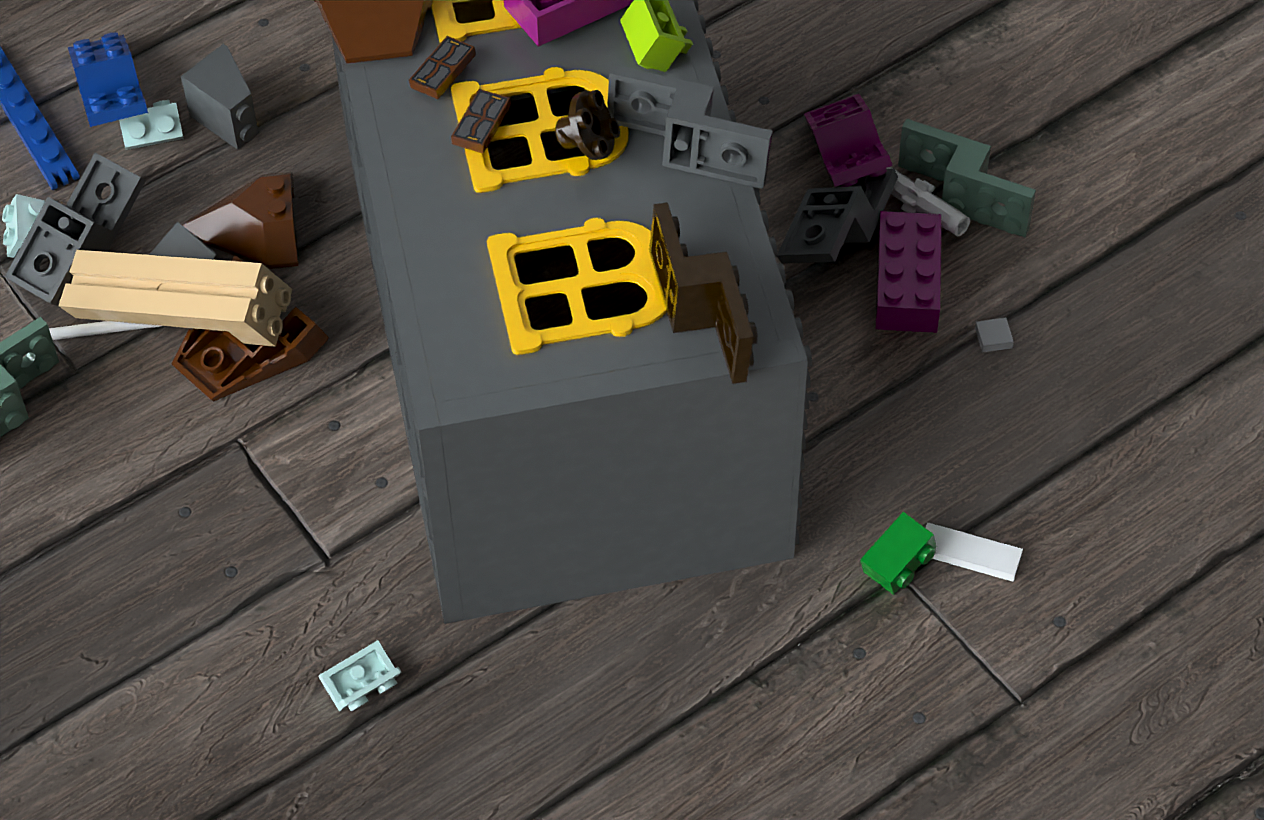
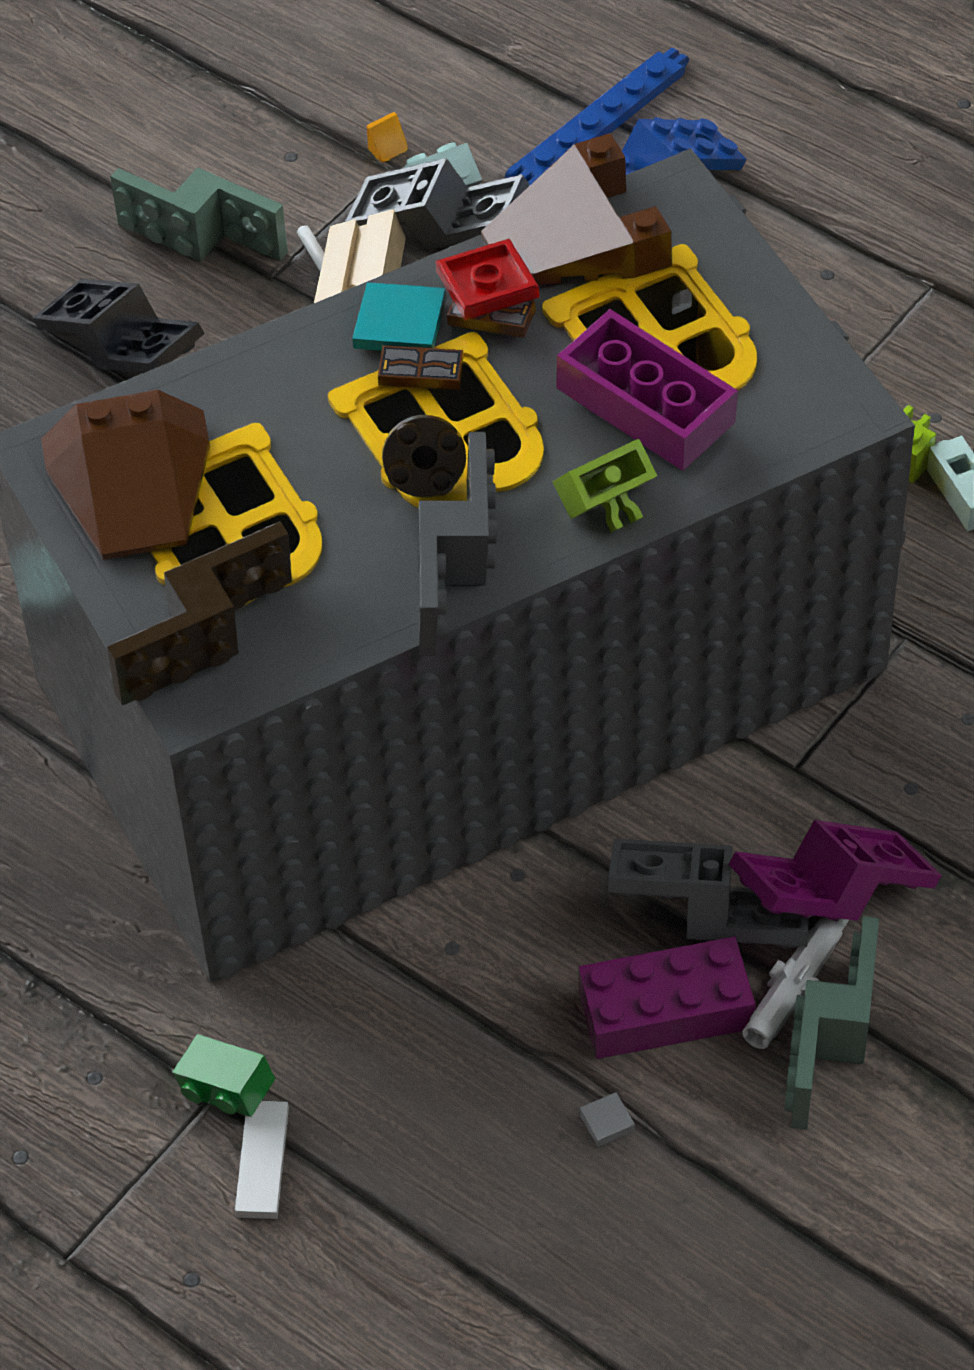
camera: 75 degrees right, 0 degrees up
none -> black bracket [32,279,205,373]
none -> reddish brown wedge [41,390,210,560]
none -> teal tile [352,282,446,351]
none -> red tile [435,238,540,320]

